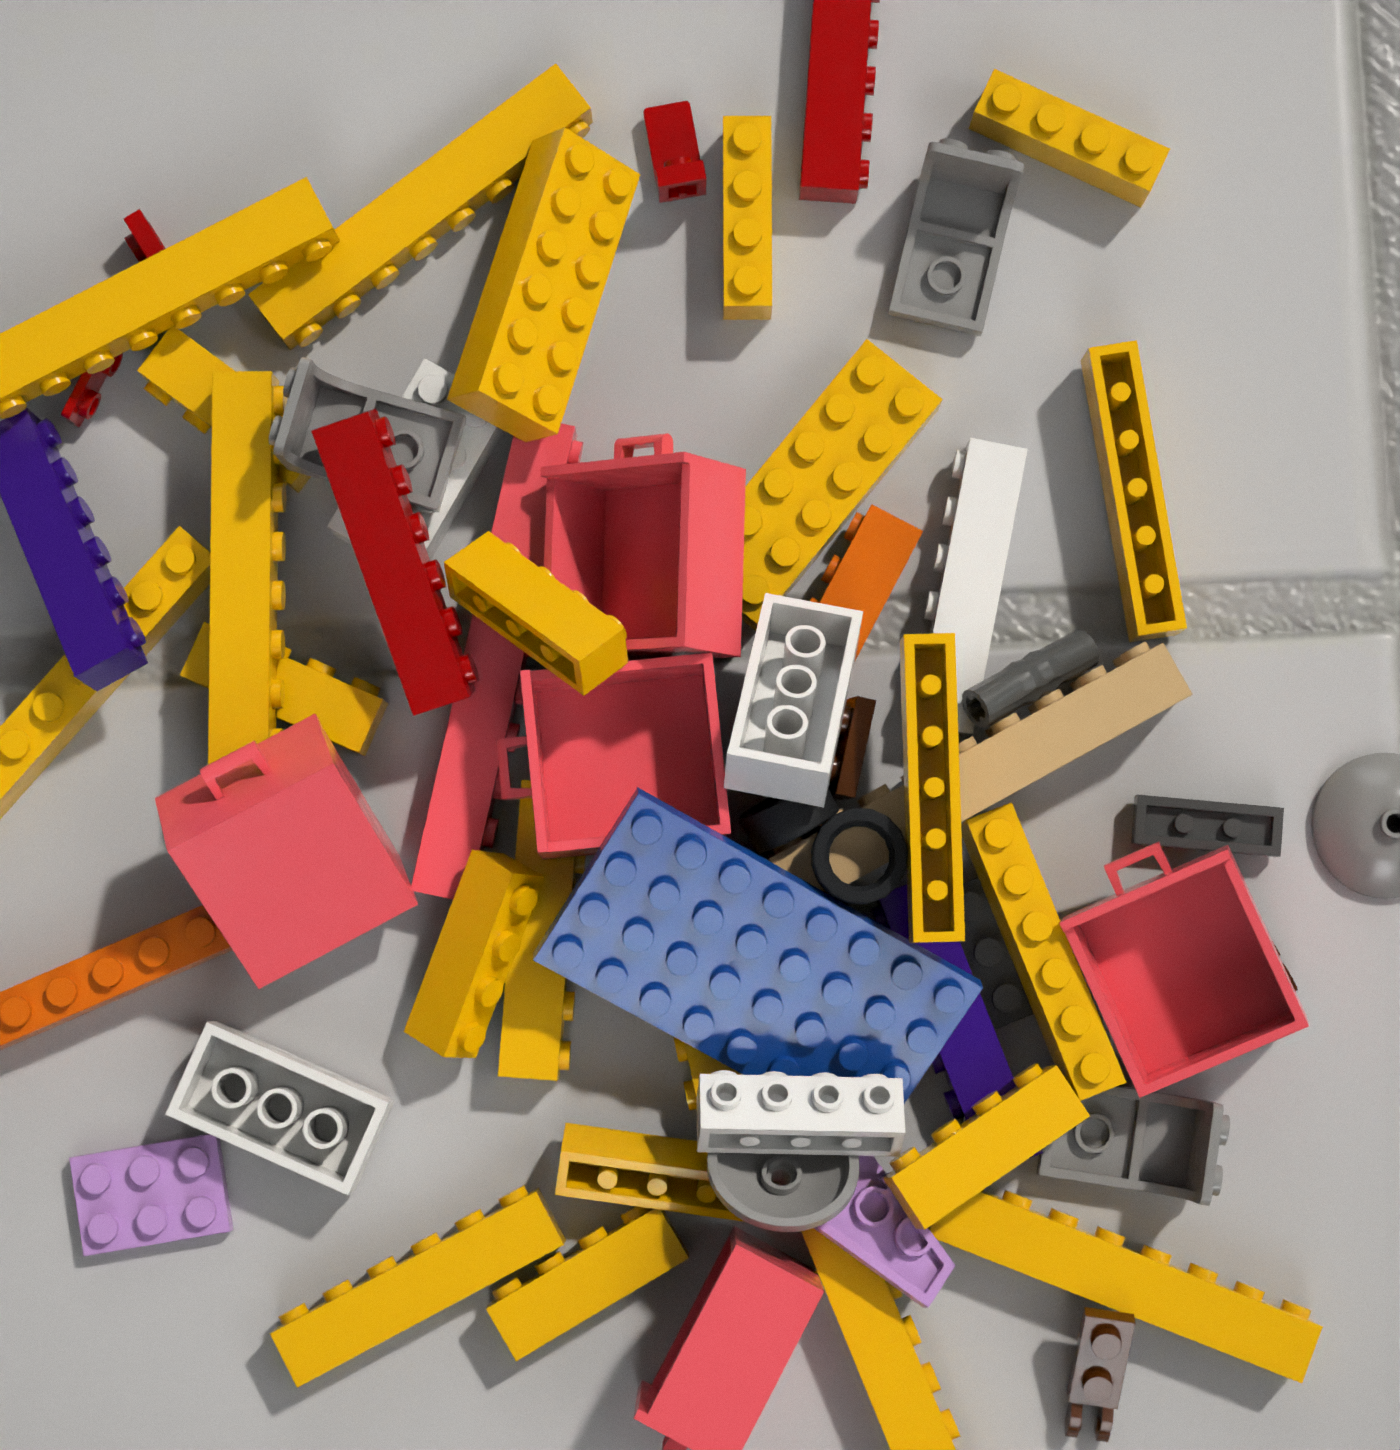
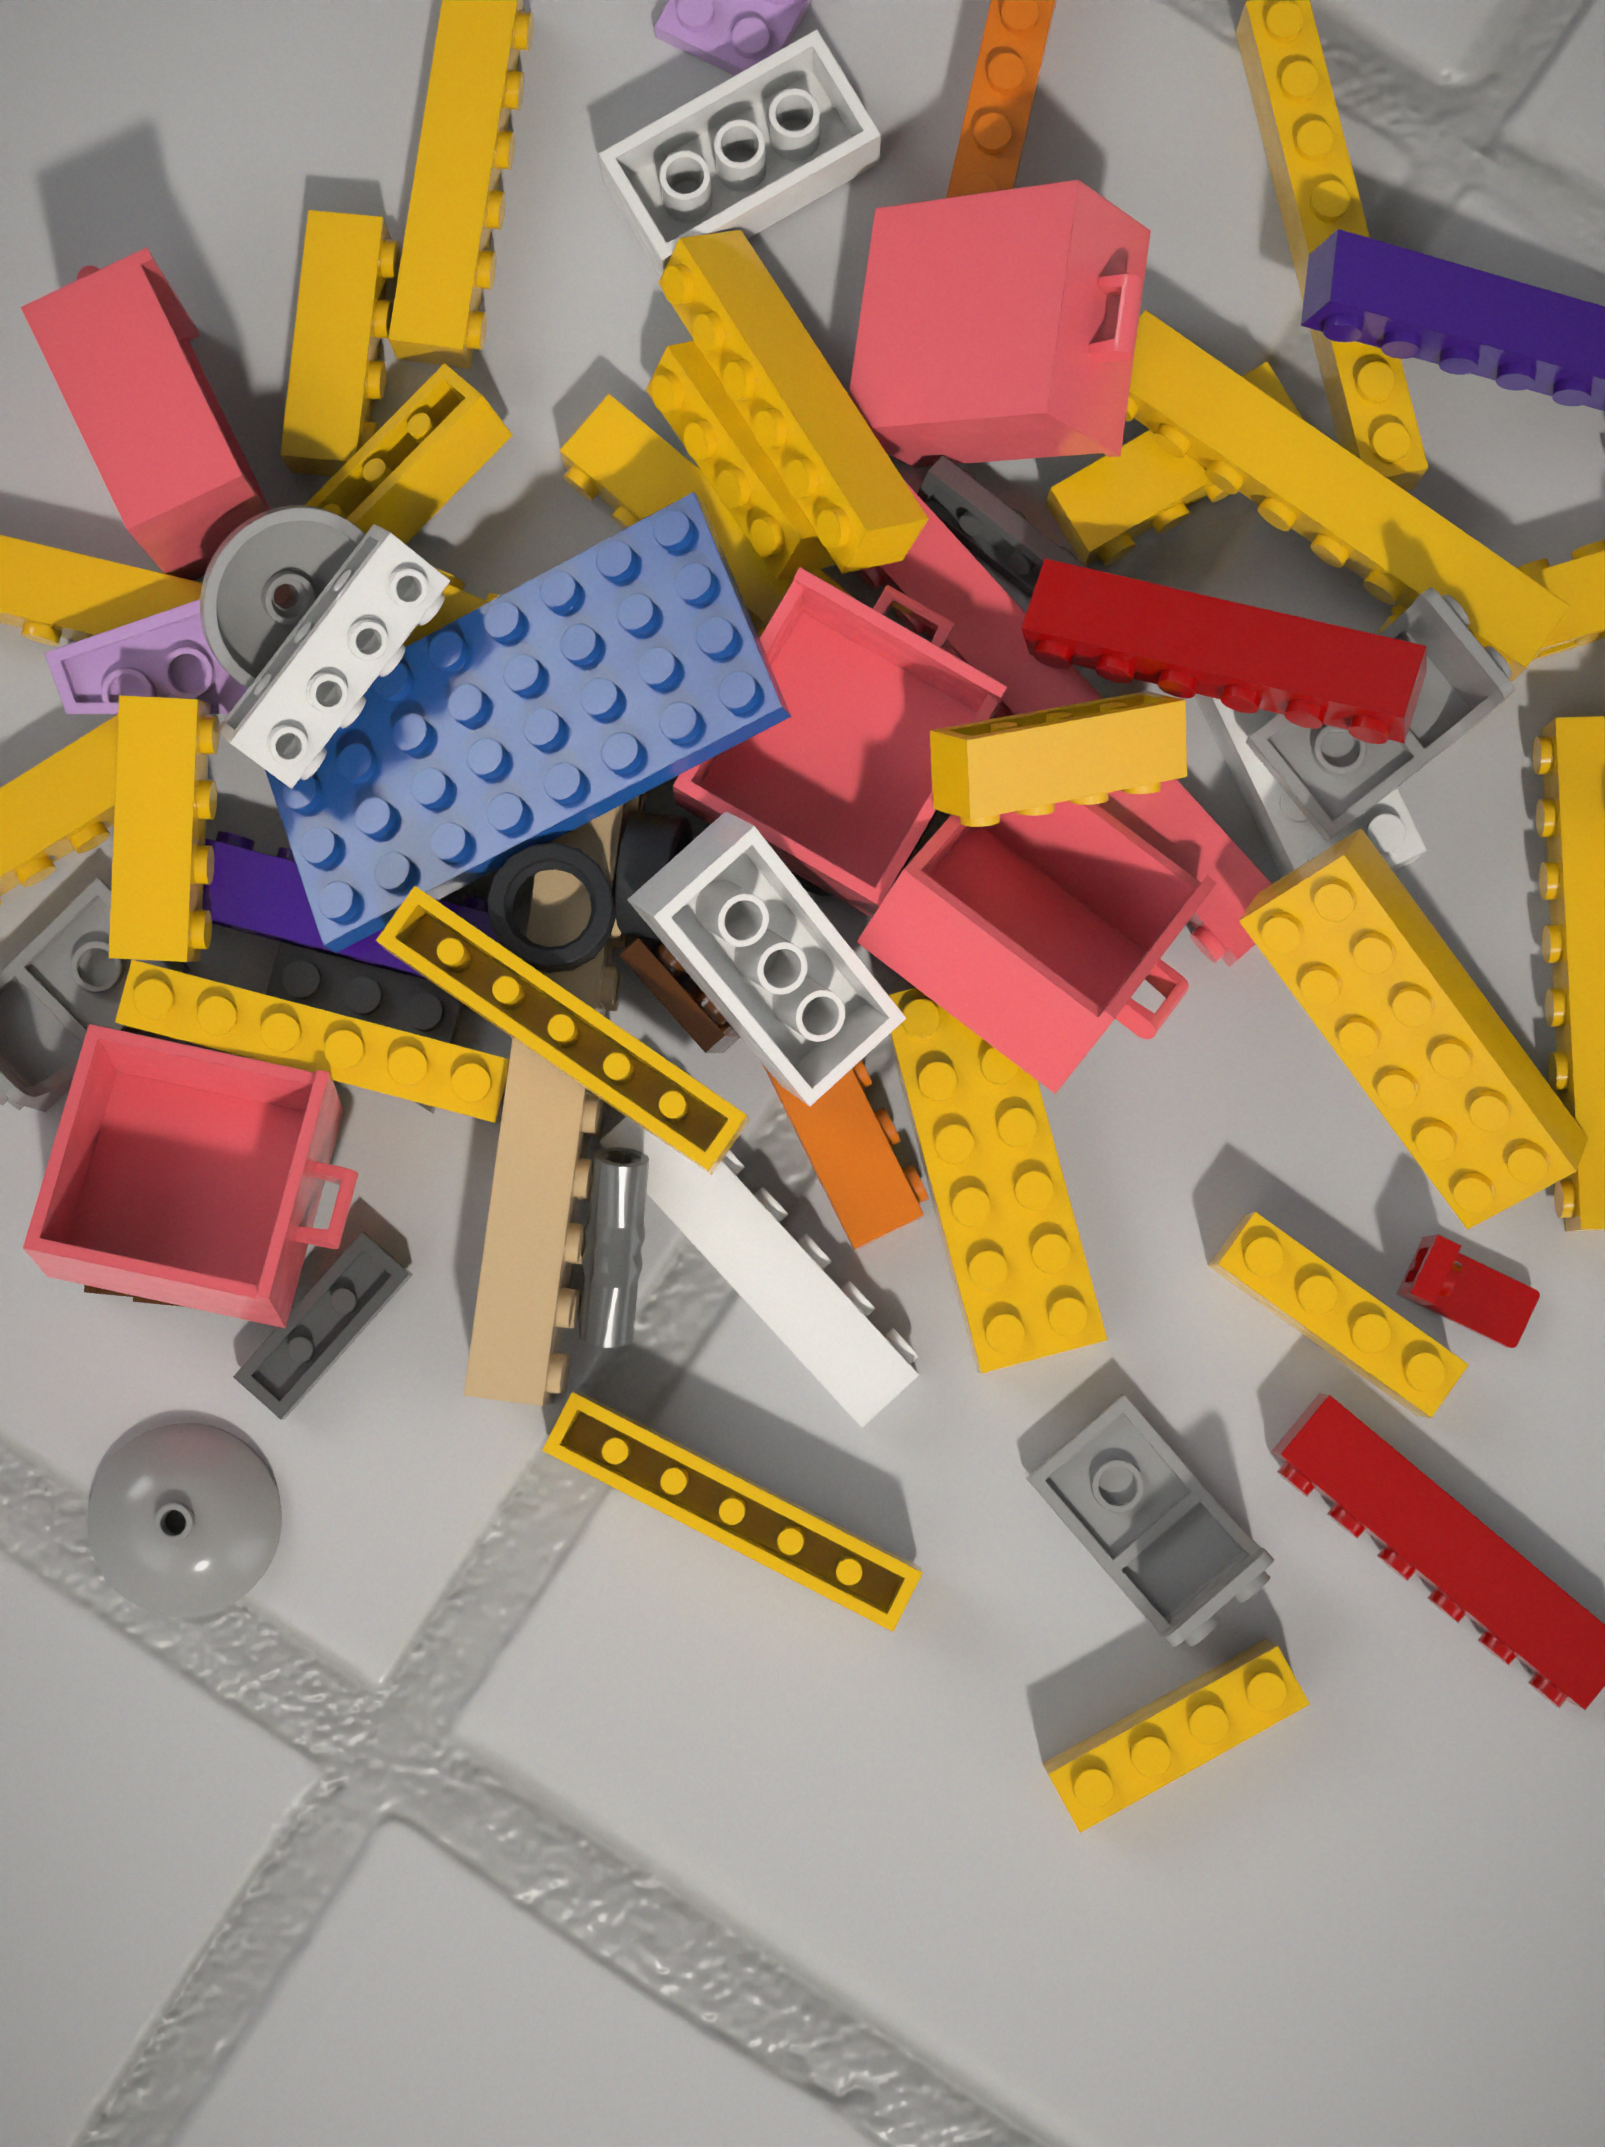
camera: 130 degrees right, 0 degrees up
none -> yellow brick [658,230,929,573]
none -> dark grey plate [917,455,1087,598]

